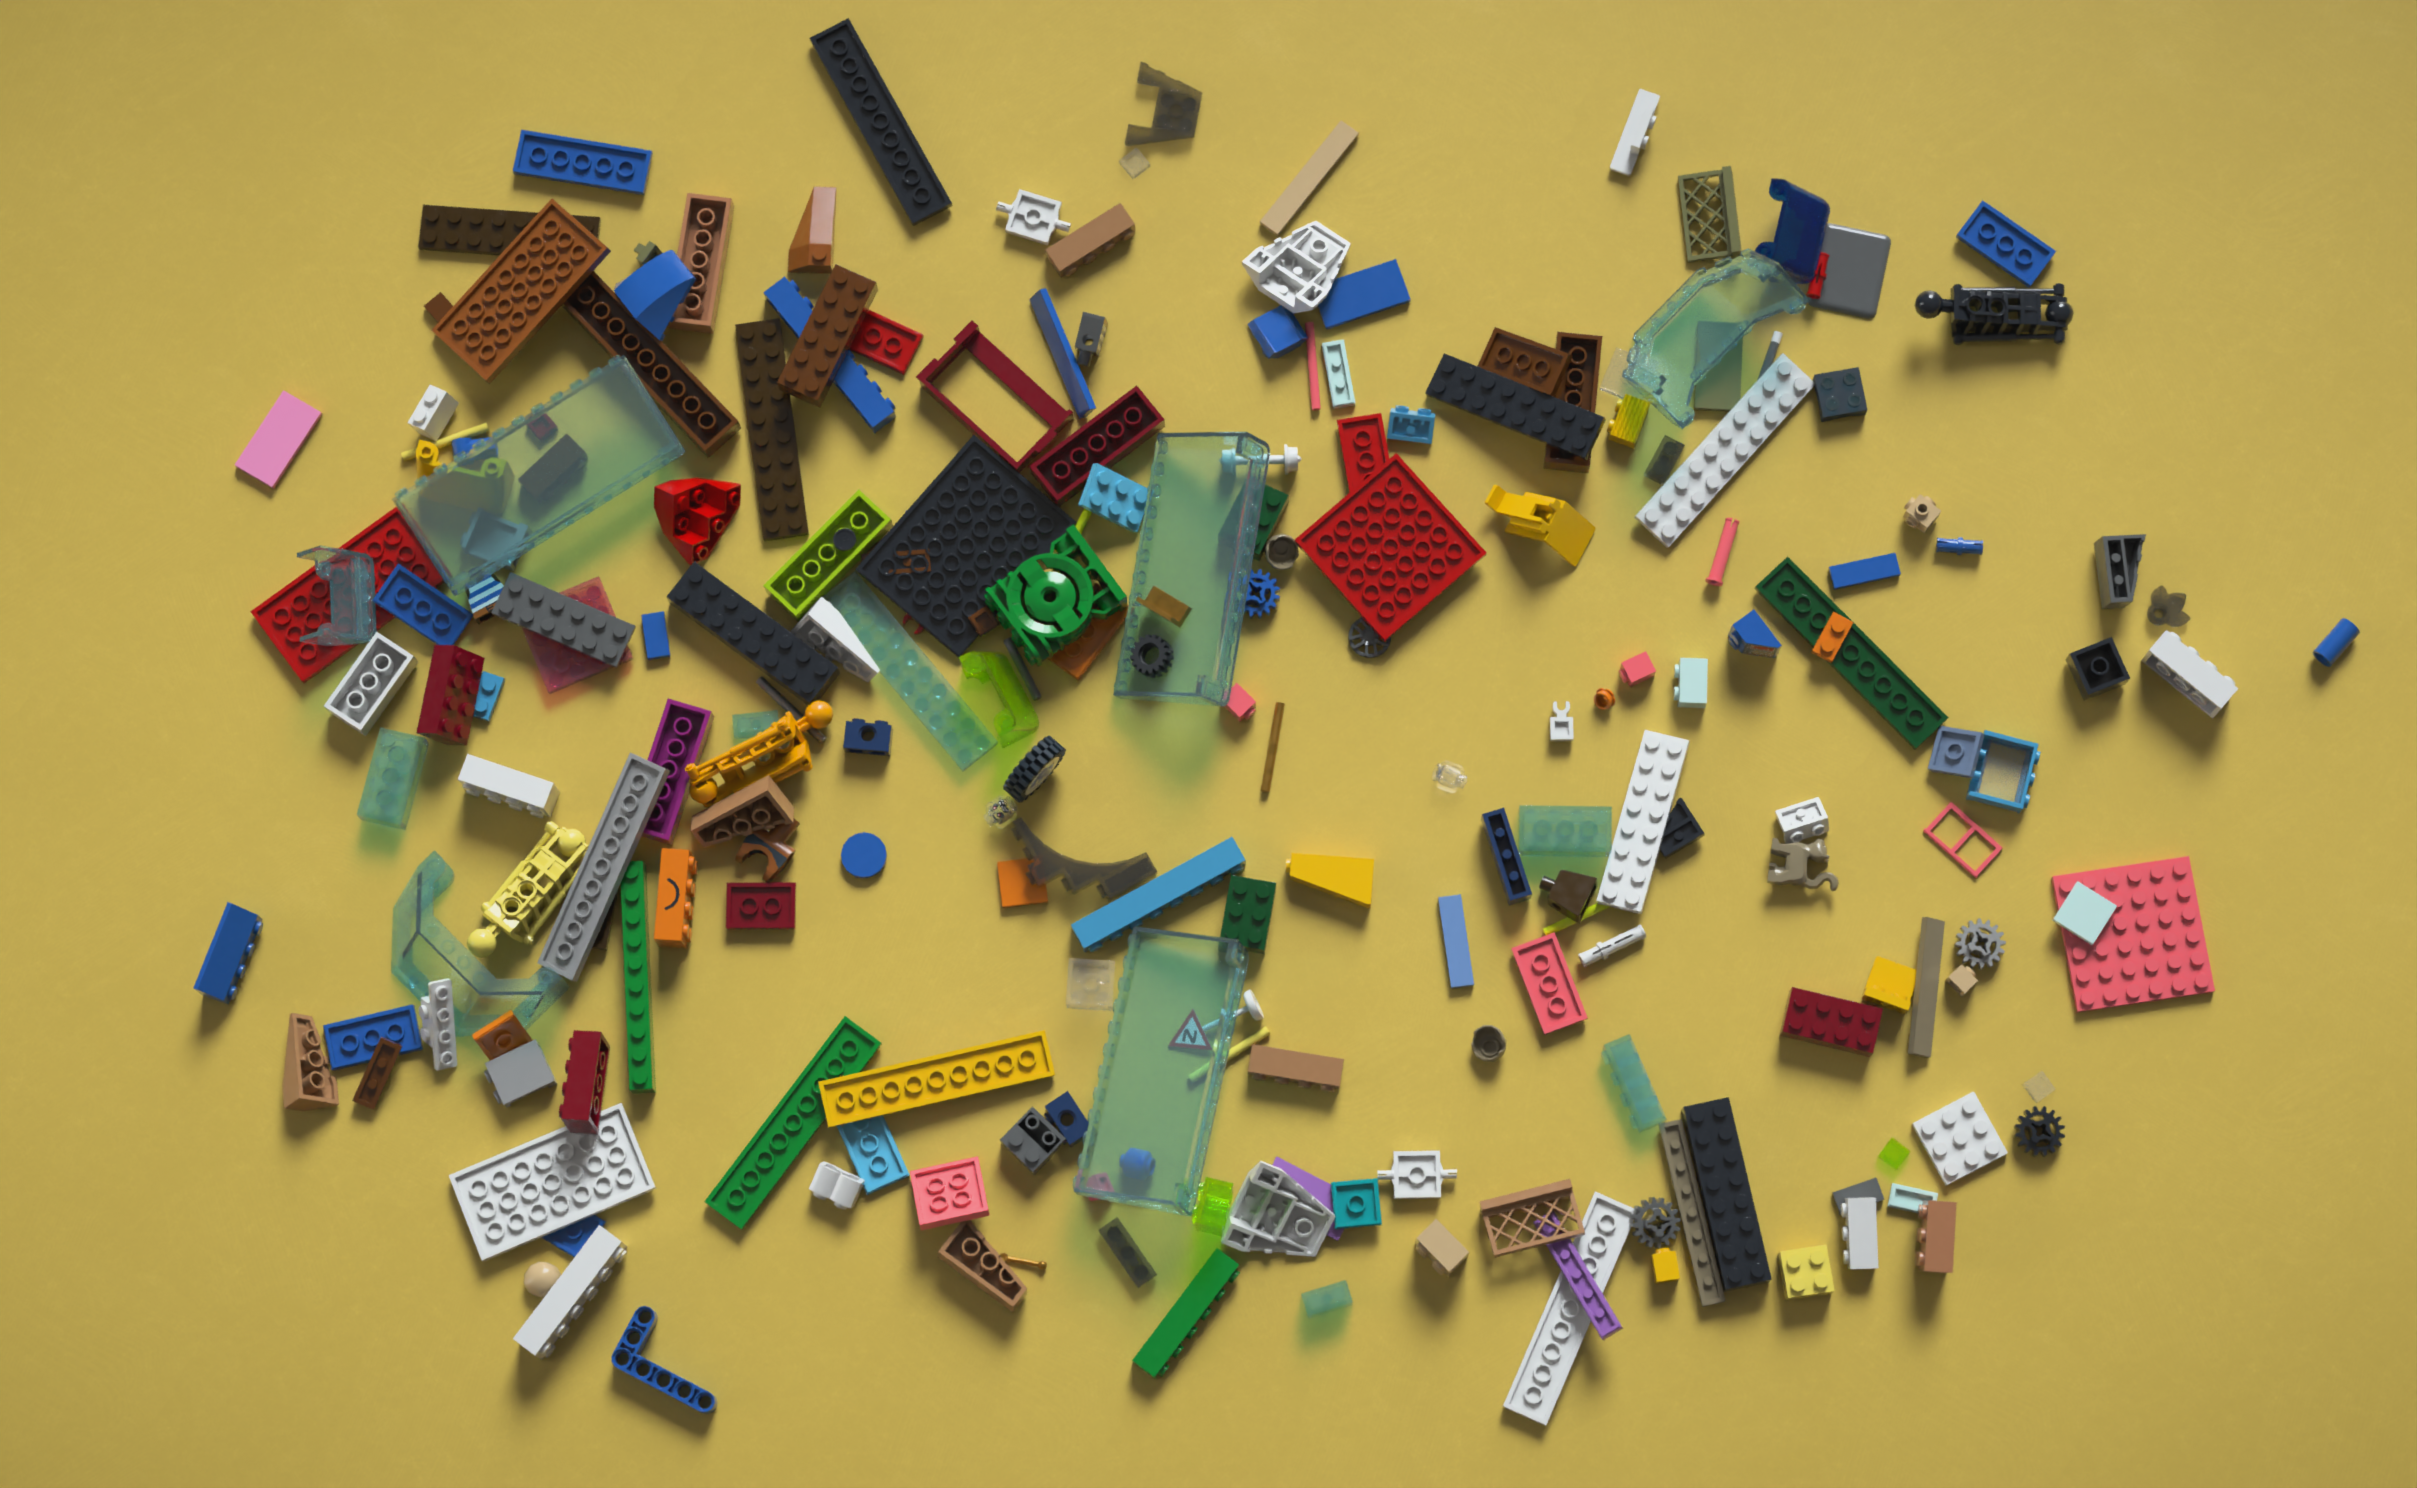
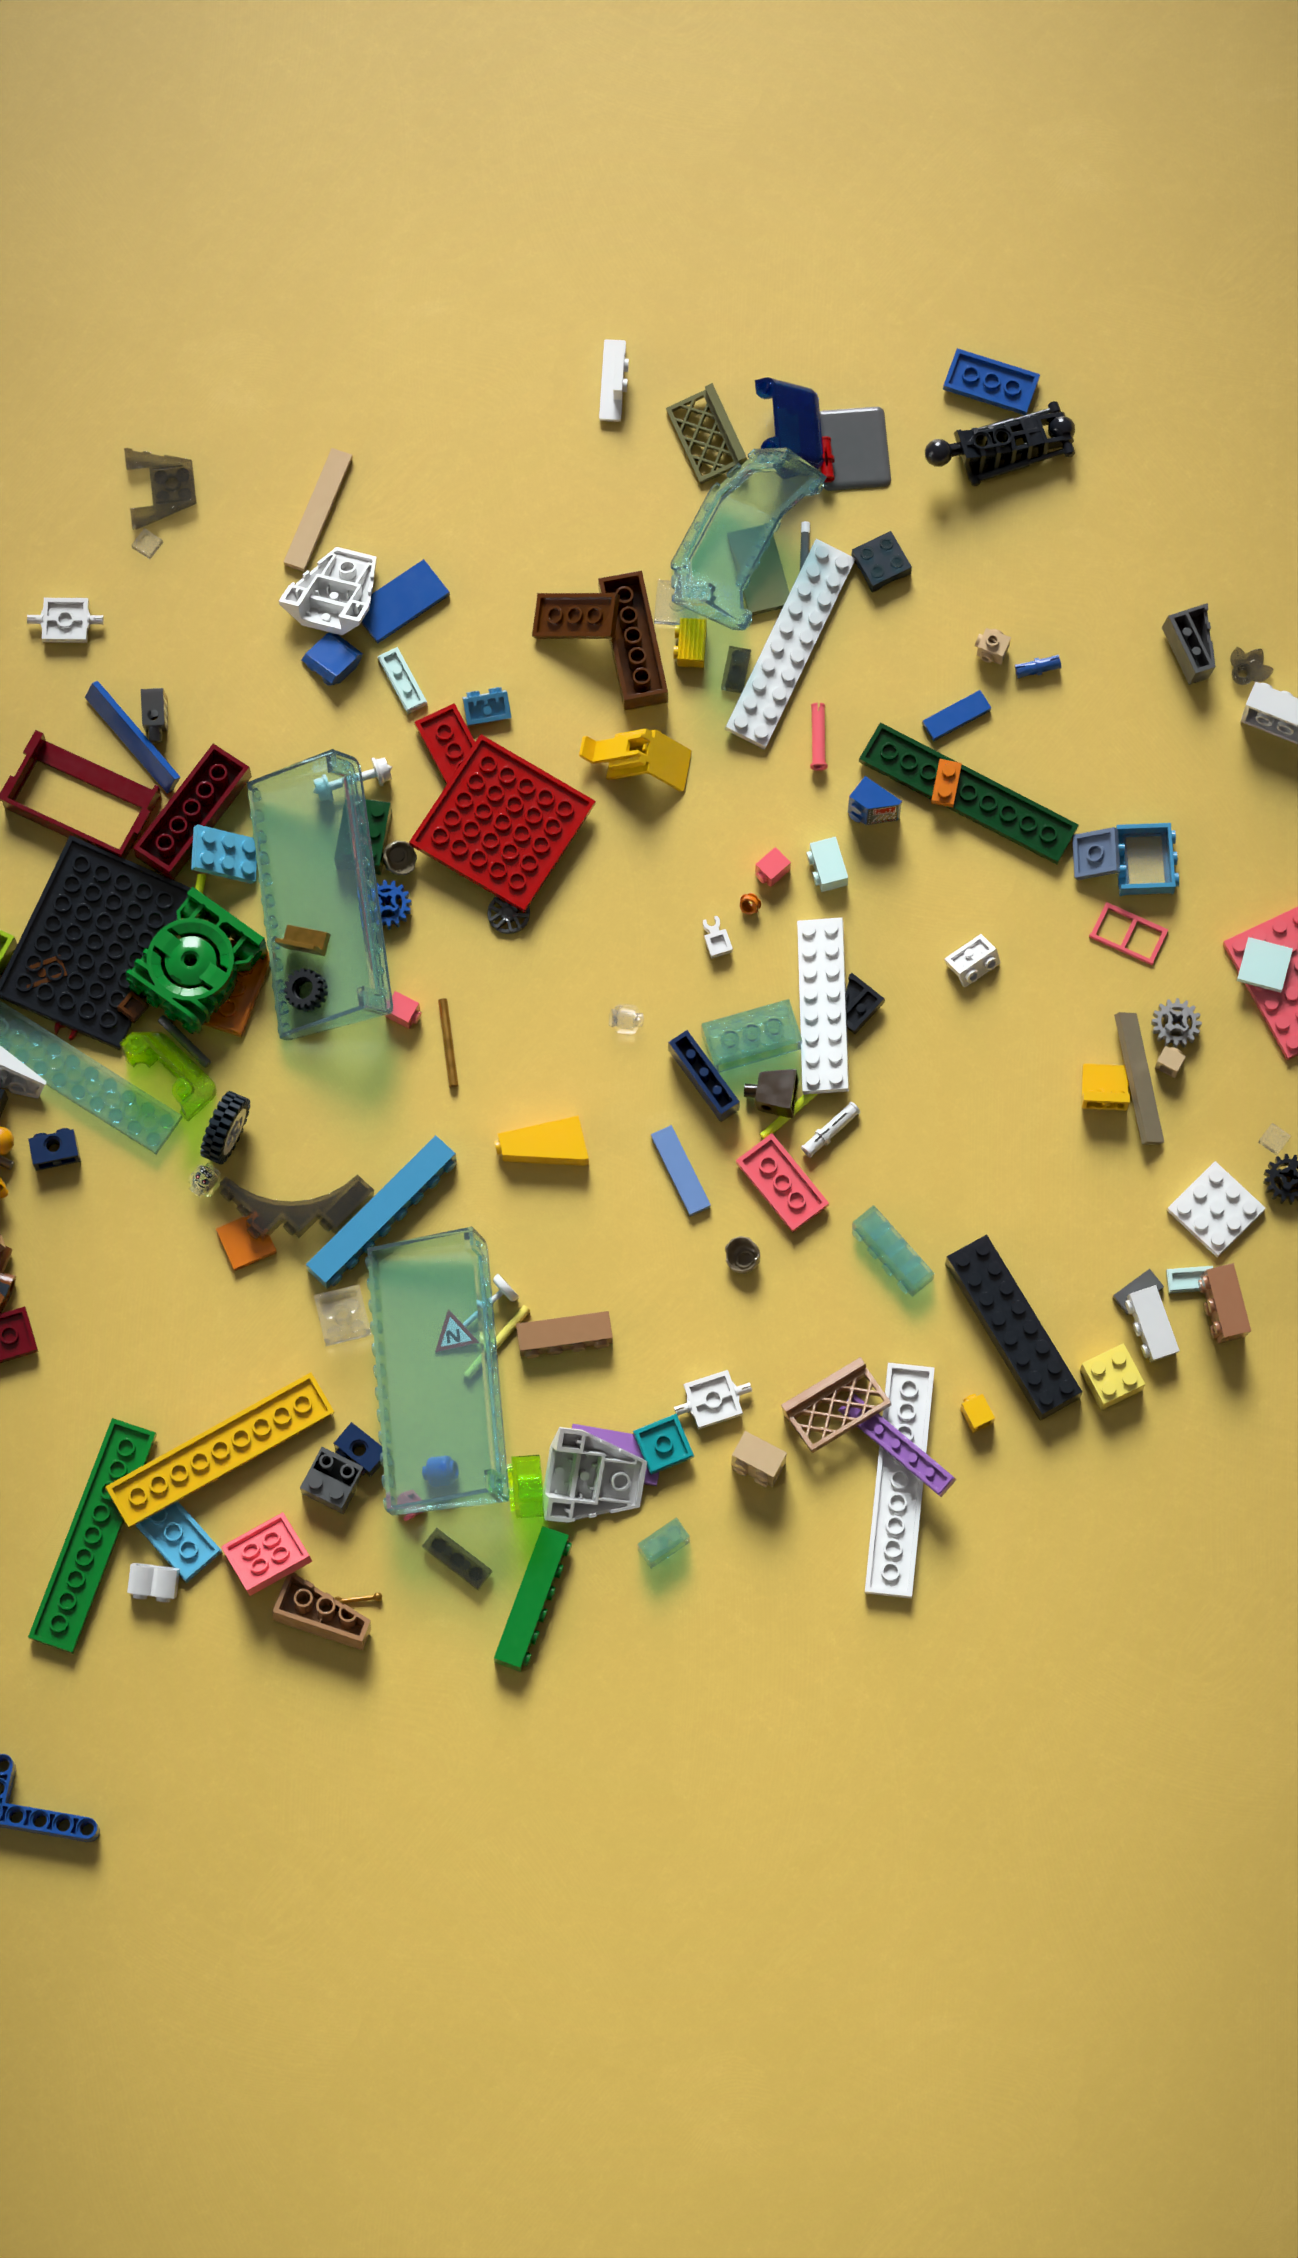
camera: 20 degrees left, 5 degrees down
blue tile [841,832,887,879] -> none
medium nougat brick [1045,203,1136,278] -> none
dark green brick [1219,875,1276,955] -> none
coral bar [1305,322,1321,411] -> none
black plate [1425,353,1606,460] -> none
dark grey gear [1629,1197,1681,1248] -> none
dark tan plate [1658,1119,1726,1307] -> none
dark tan animal [1767,838,1839,891] -> none
dark red brick [1779,987,1883,1057] -> none
clear neon green tile [1877,1137,1911,1170] -> none
black brick [2065,637,2130,701] -> none

